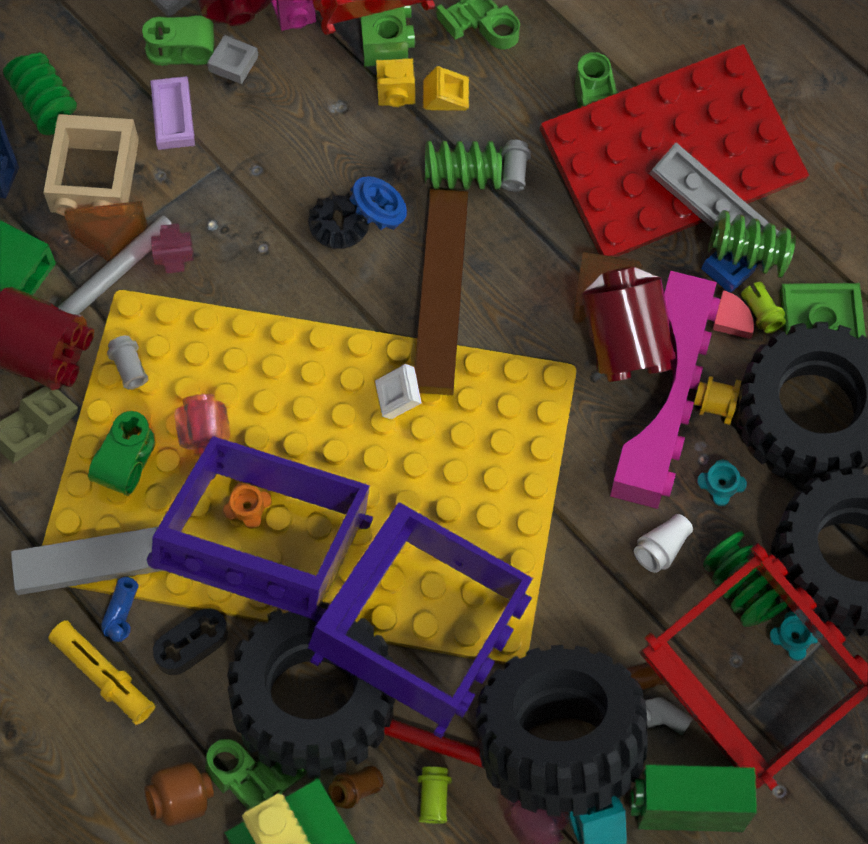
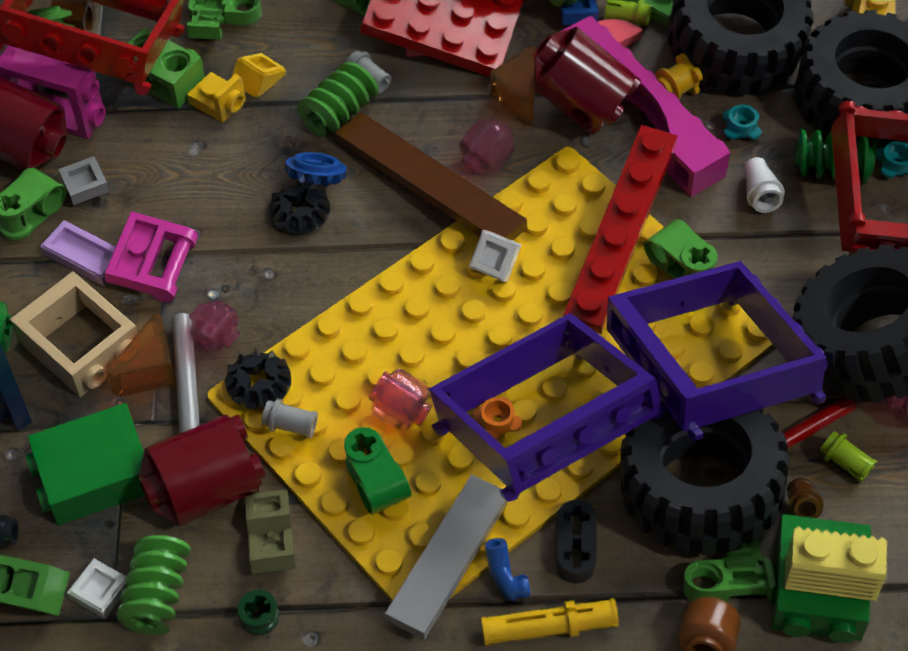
camera: 50 degrees left, 10 degrees down
none -> dark pink plate [105,211,198,303]
none -> black gear [224,348,292,409]
none -> clear pink head [459,118,515,175]
none -> red plate [563,125,678,334]
none -> bright green piece [644,219,718,279]

